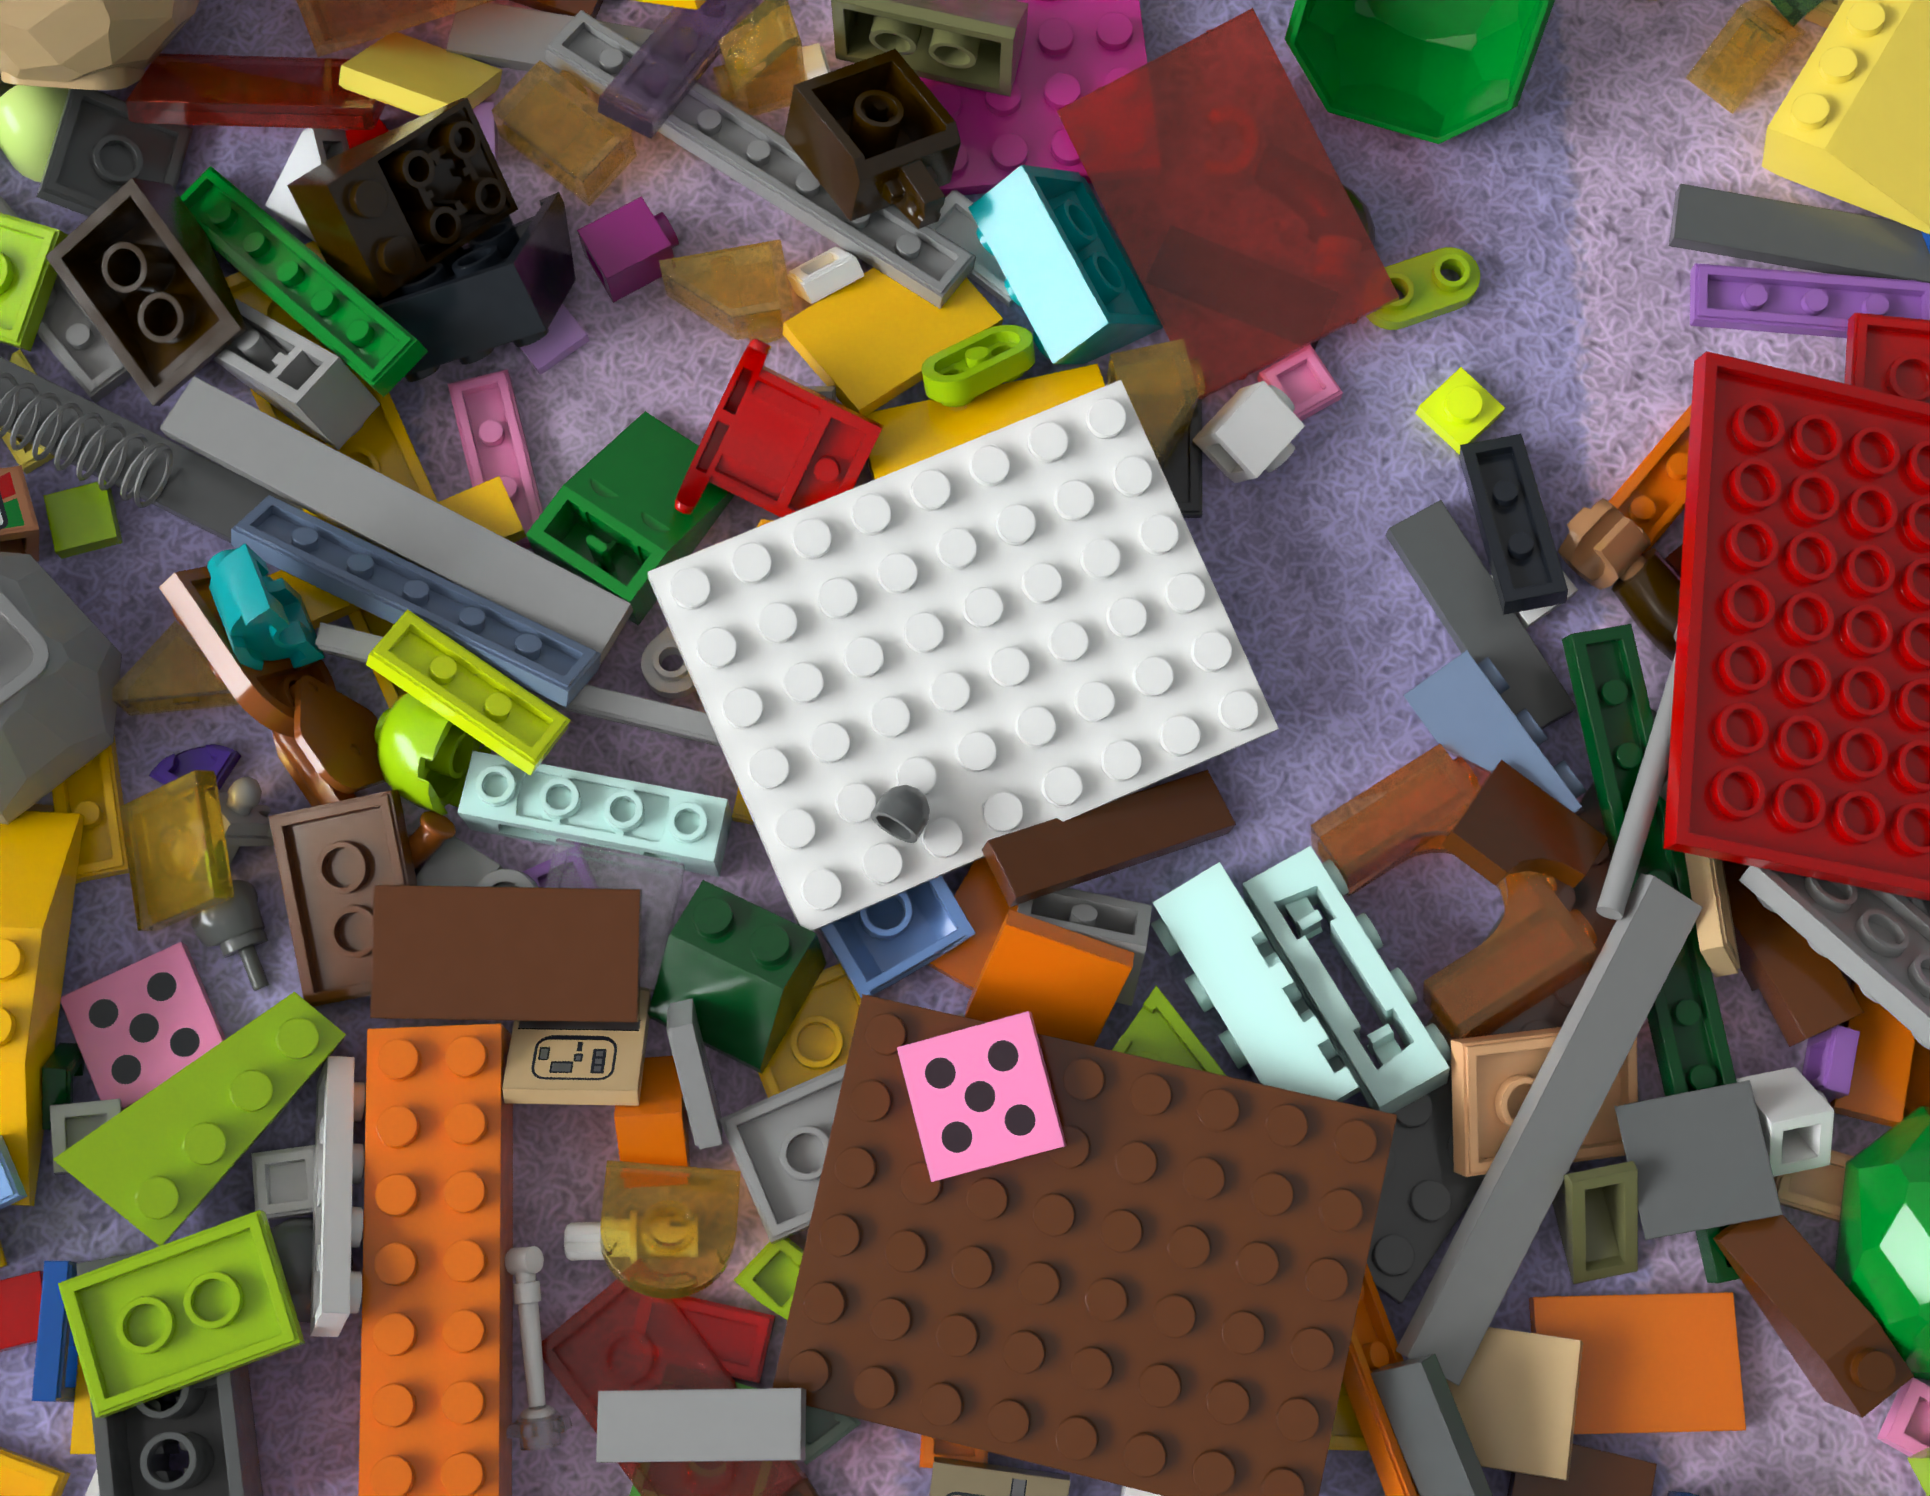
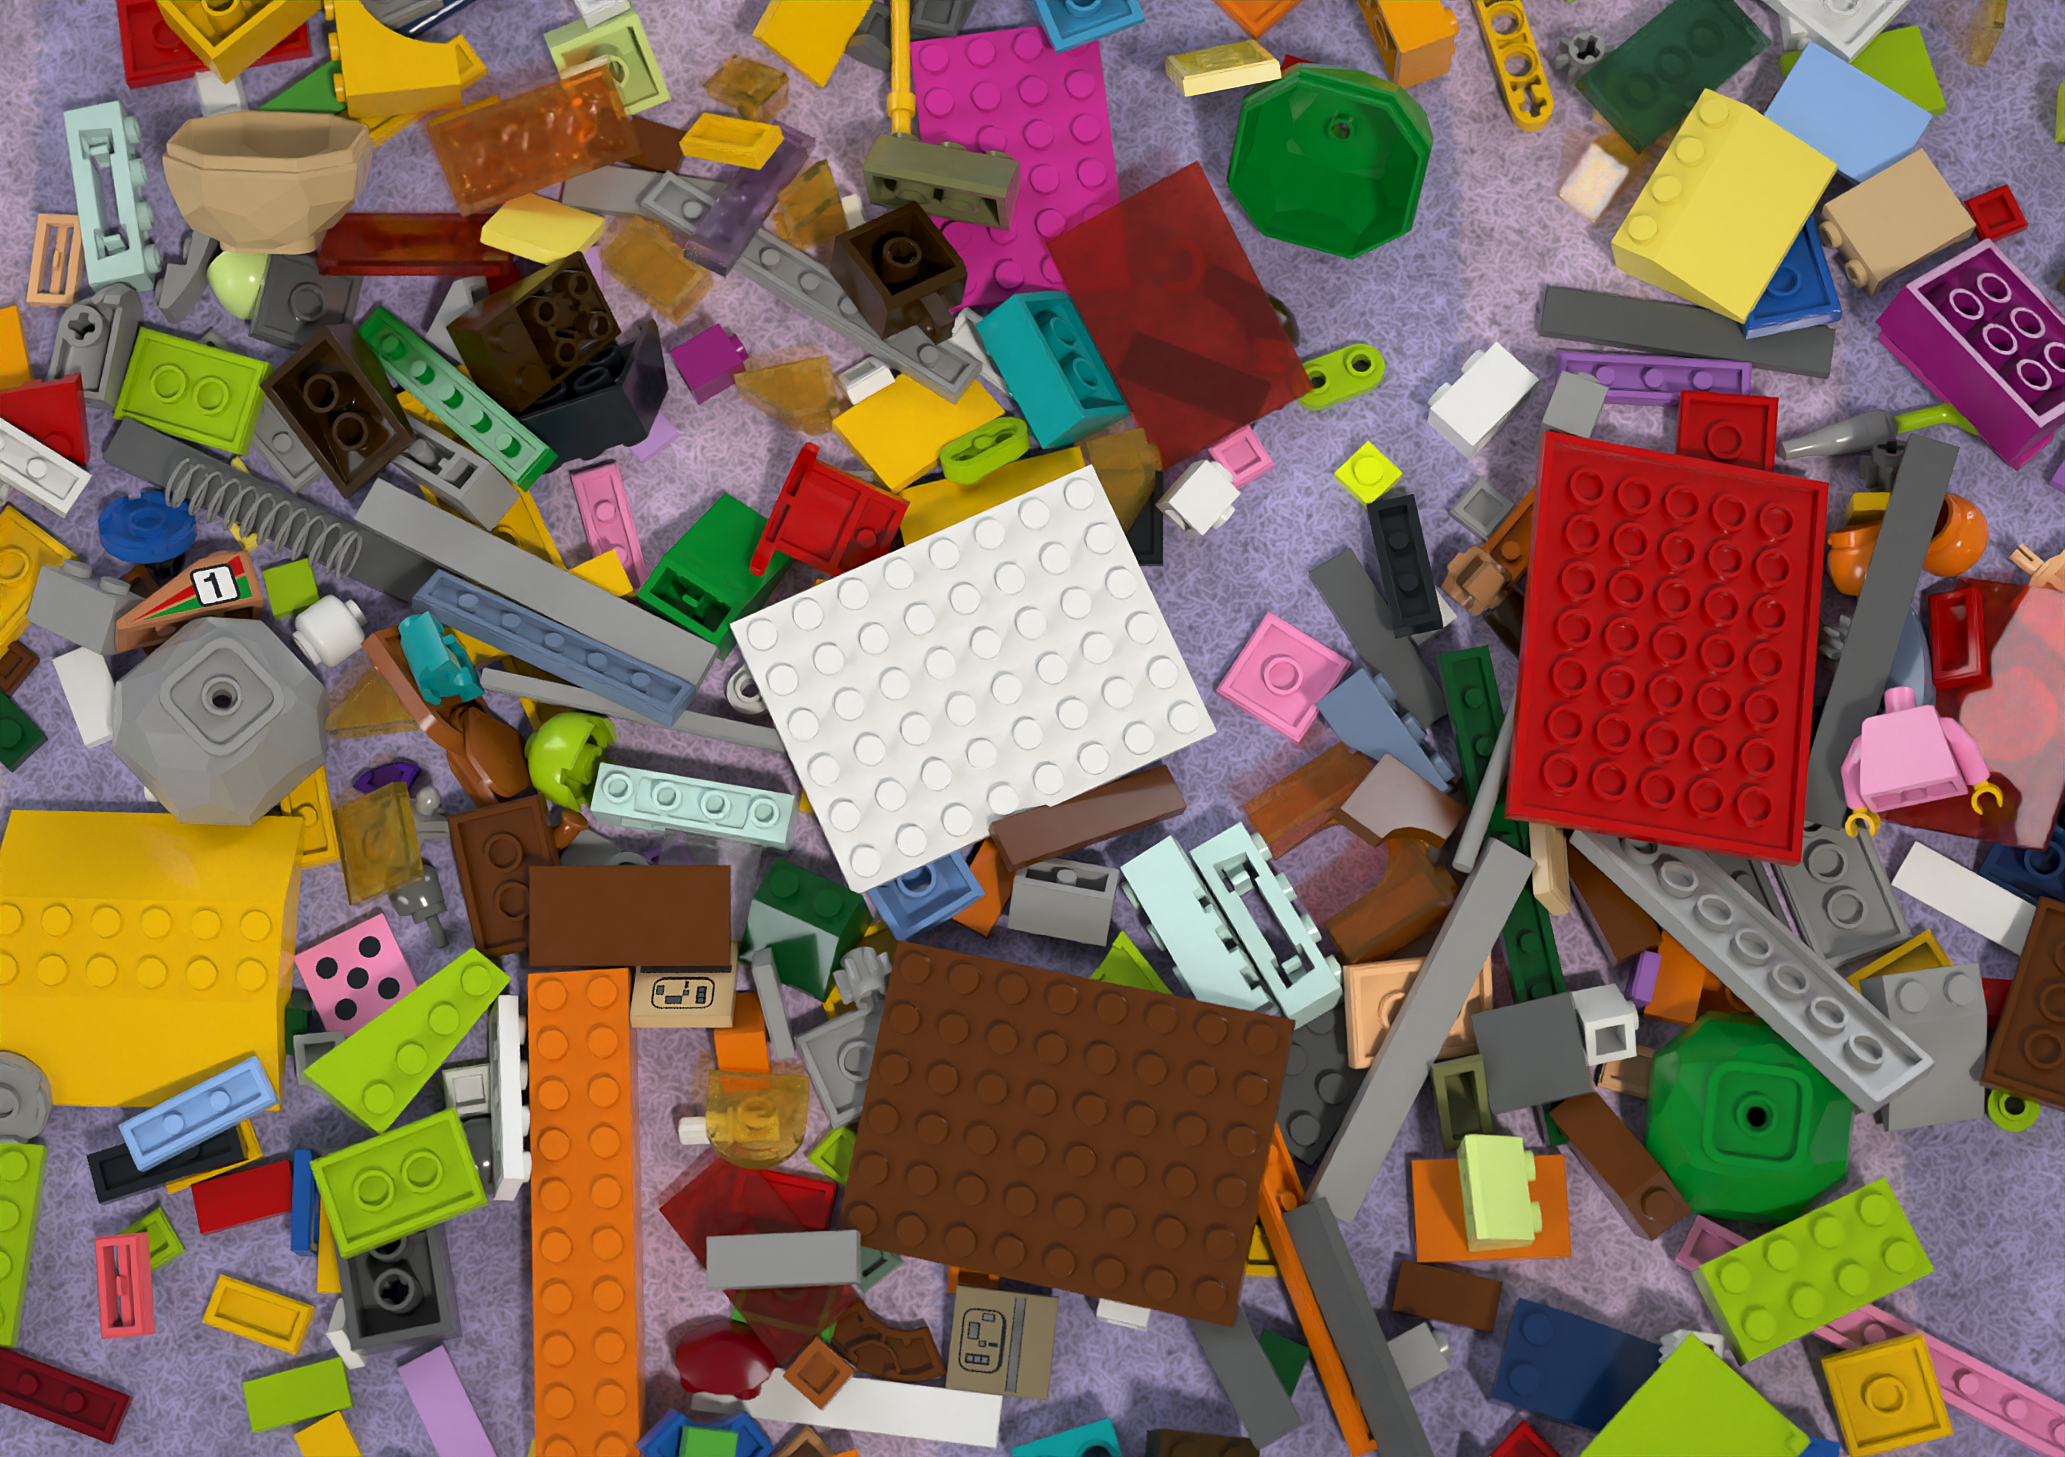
camera: 10 degrees right, 0 degrees up
neon yellow tile [366,609,571,776] -> none
white piece [505,1246,572,1450] -> none
dark grey hinge [871,785,930,843] -> none
bright pink tile [897,1011,1067,1182] -> none
orange tile [965,909,1134,1046] -> none
tan tile [1446,1327,1583,1481] -> none
none -> white head [292,595,368,668]
none -> light grey gear [833,947,892,1010]
none -> bright pink tile [1216,611,1352,745]
none -> white brick [1427,342,1539,461]
none -> light grey tile [1448,476,1518,544]
none -> yellowish green slope [1457,1134,1542,1252]
none -> light grey brick [1533,370,1609,455]

